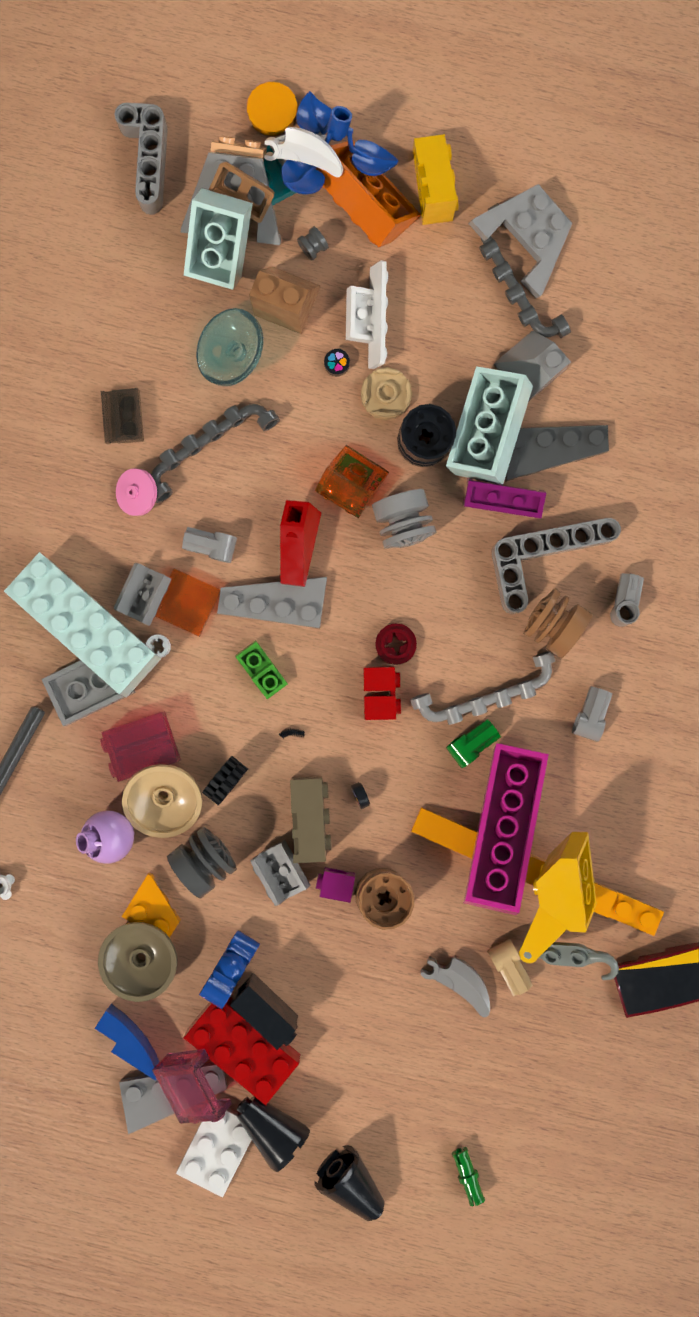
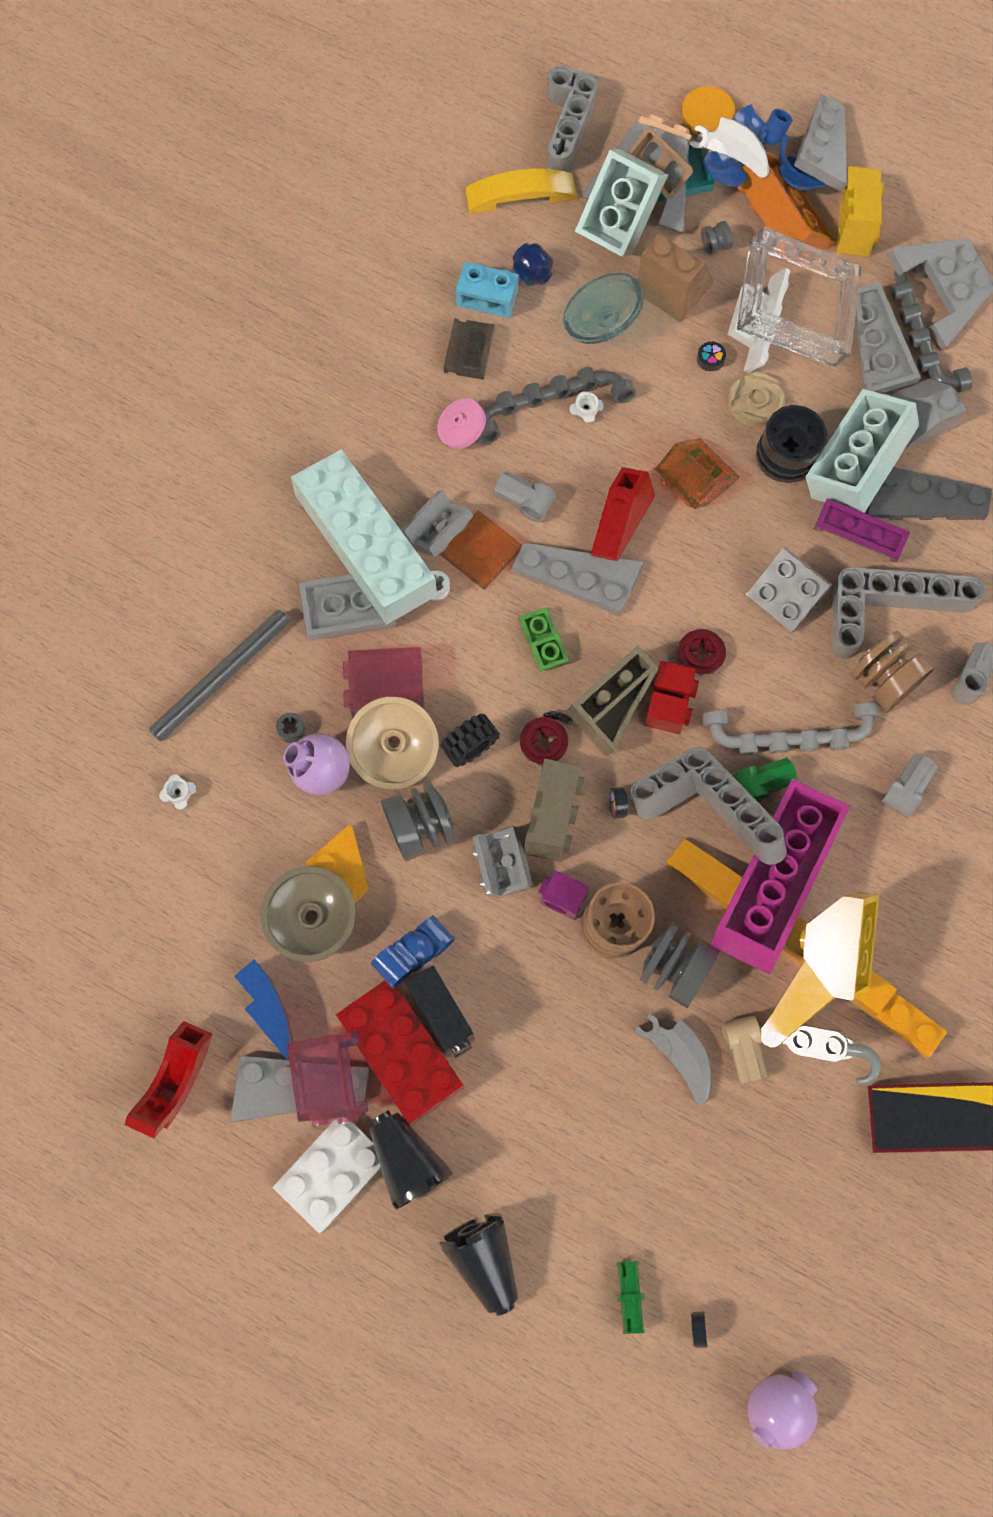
camera: 15 degrees right, 15 degrees down
light grey wheel [372,489,437,549] -> none
none -> red arch [124,1021,213,1139]
none -> dark grey bush [276,713,305,743]
none -> medium azure brick [455,262,519,319]
none -> yellow slope [465,168,577,214]
none -> clear blue head [512,243,554,286]
none -> dark red gear [520,717,569,766]
none -> dark tan wedge [565,646,658,756]
none -> white plate [570,392,604,423]
none -> light grey beam [630,747,787,864]
none -> dark grey wheel [639,922,721,1008]
none -> black tile [691,1311,707,1348]
none -> clear window [737,227,862,367]
none -> light grey plate [746,547,832,632]
none -> lavender brick [747,1371,818,1450]
none -> light grey wing [794,94,847,192]
none -> light grey wing [851,282,921,394]

